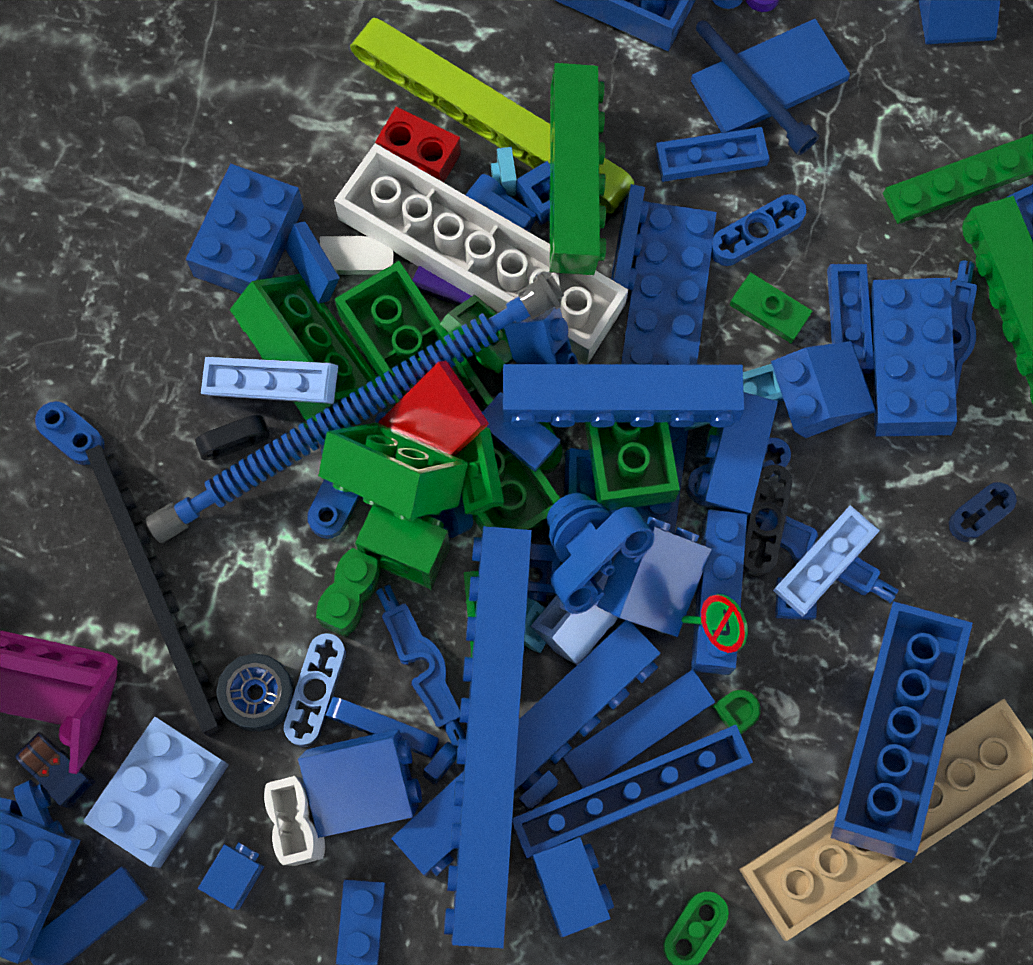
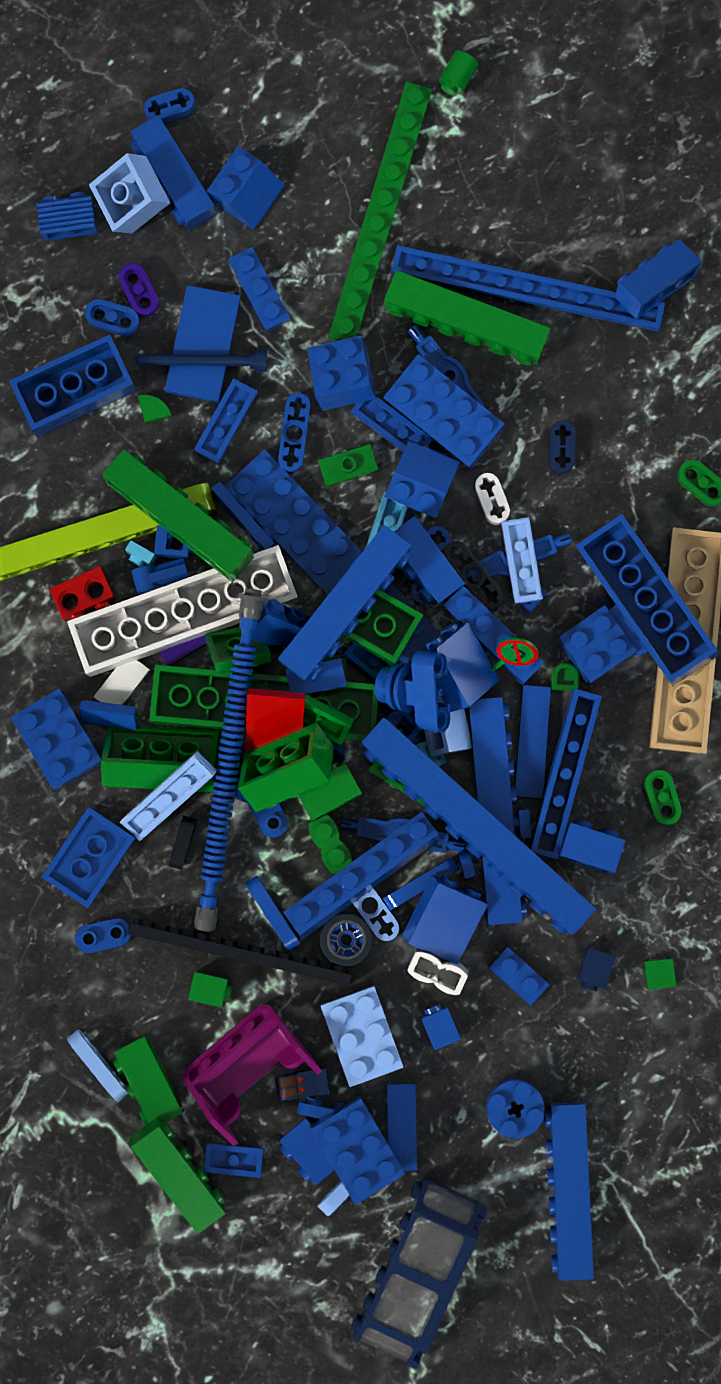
camera: 50 degrees left, 10 degrees up
none -> blue plate [41,807,136,908]
none -> green tile [138,395,172,424]
none -> green brick [188,971,233,1007]
none -> blue plate [228,247,290,333]
none -> blue beam [245,875,301,951]
none -> blue brick [284,812,439,940]
none -> blue brick [307,335,376,411]
none -> white beam [474,473,510,525]
none -> blue brick [556,605,637,686]
none -> blue tile [609,605,648,657]

